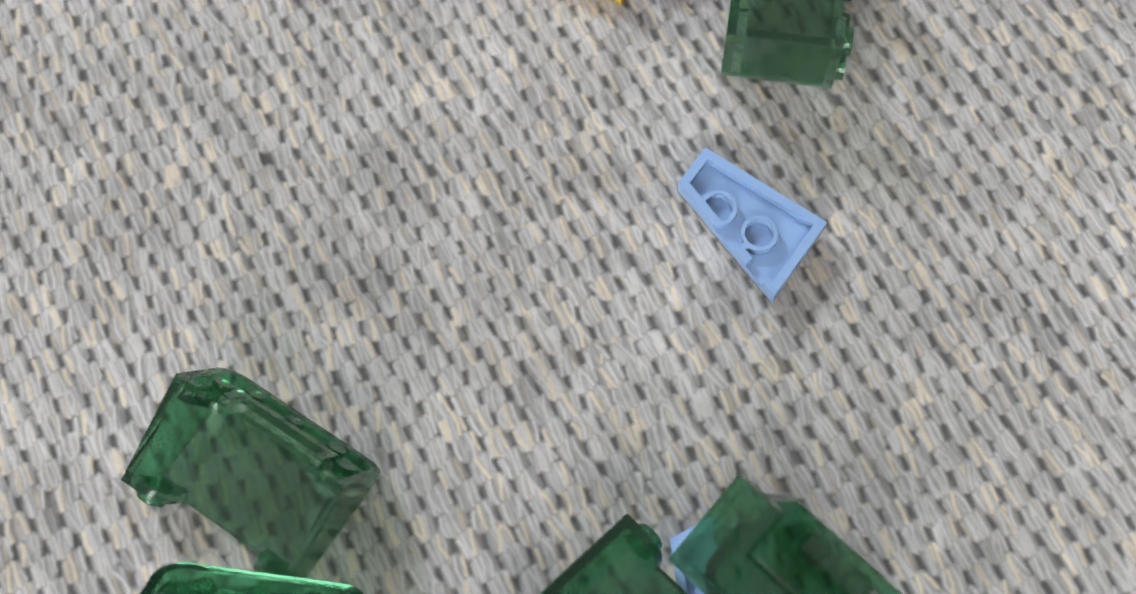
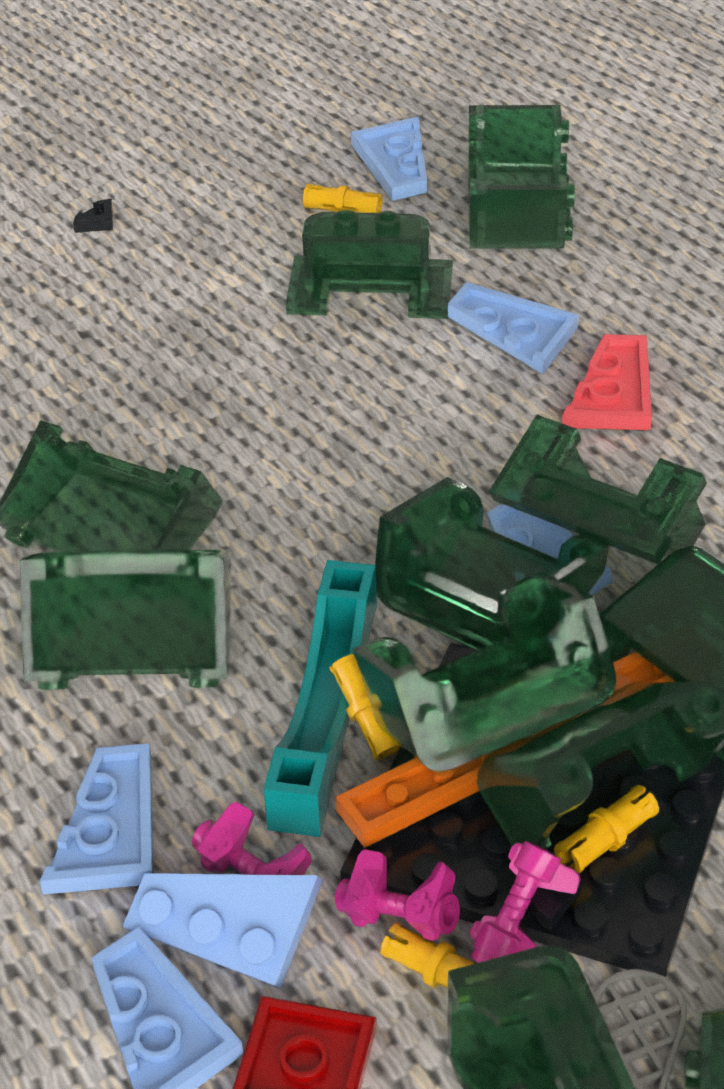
camera: 10 degrees left, 25 degrees down
none -> clear green windscreen [286,210,453,319]
none -> coral wing [562,334,652,430]

